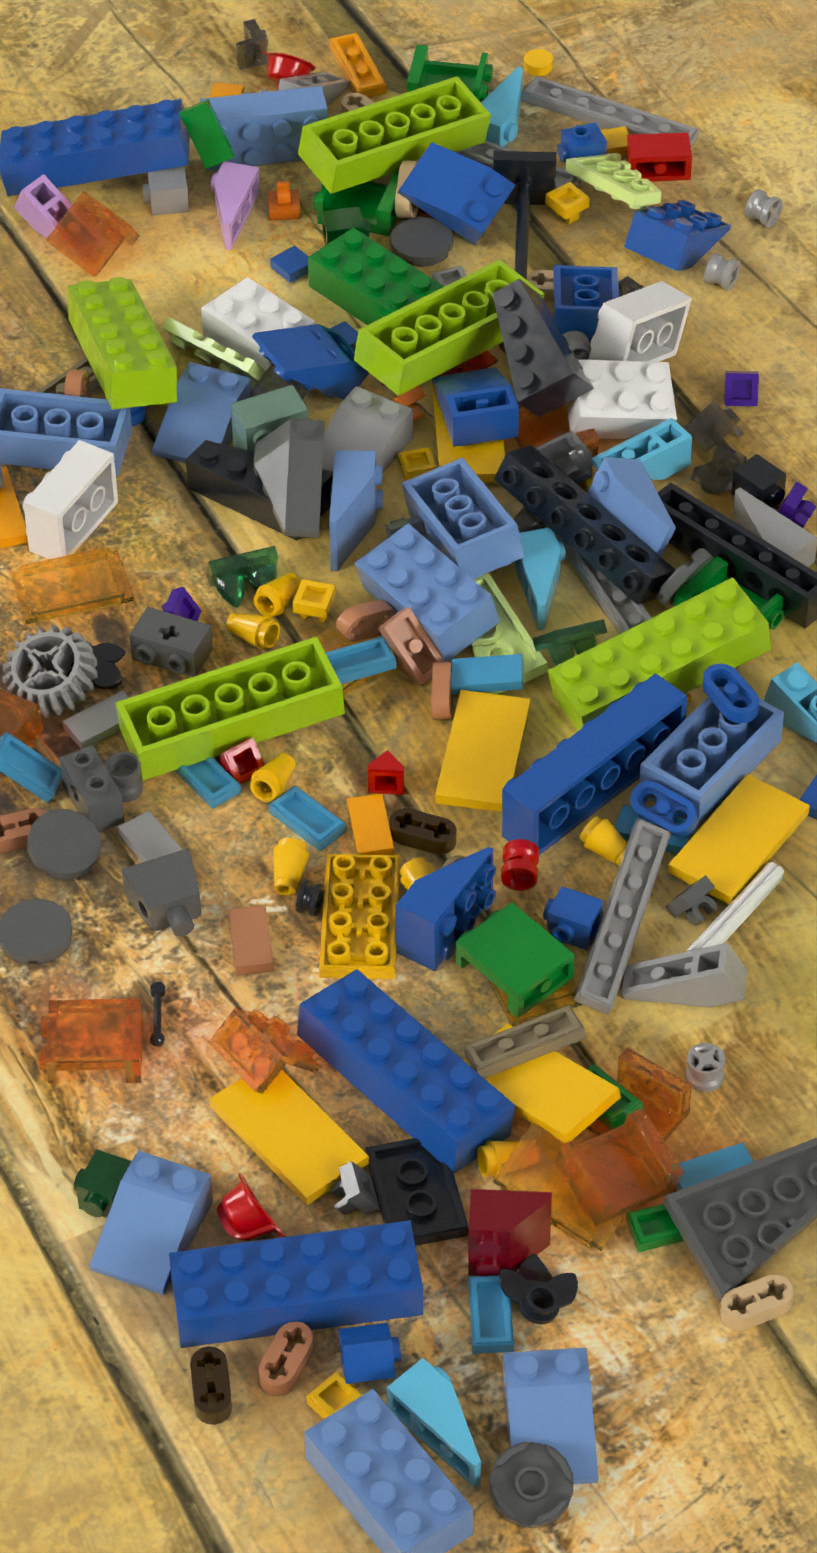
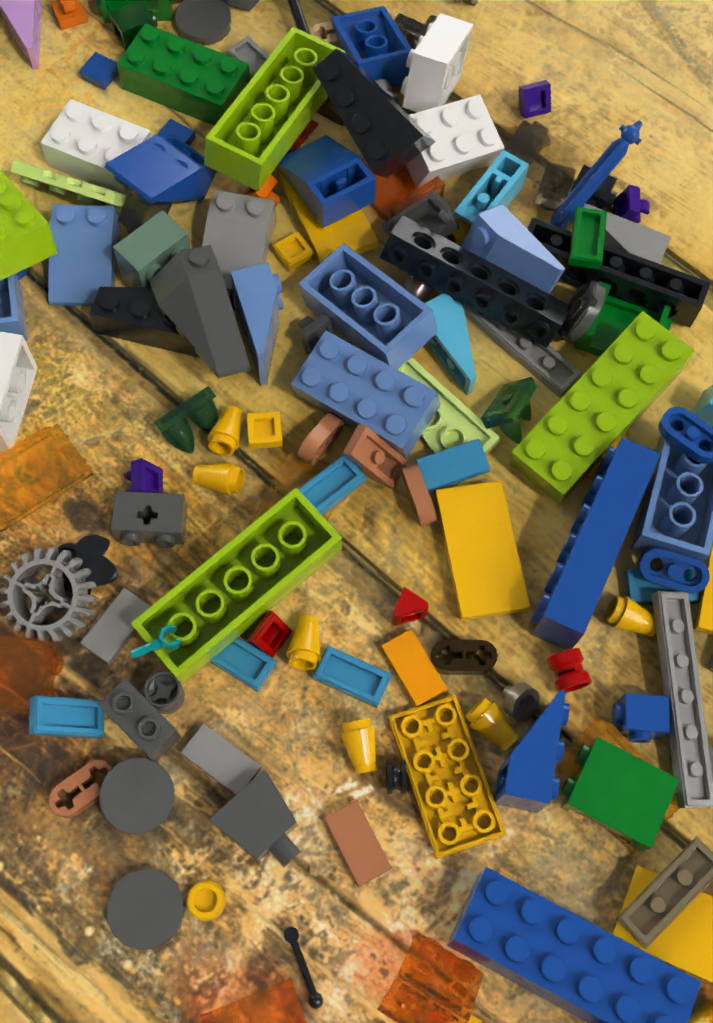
camera: 25 degrees left, 20 degrees up
none -> teal hand [130,625,181,659]
none -> yellow tile [187,881,226,921]
none -> blue wheel [549,120,643,229]
none -> green tile [568,207,607,270]

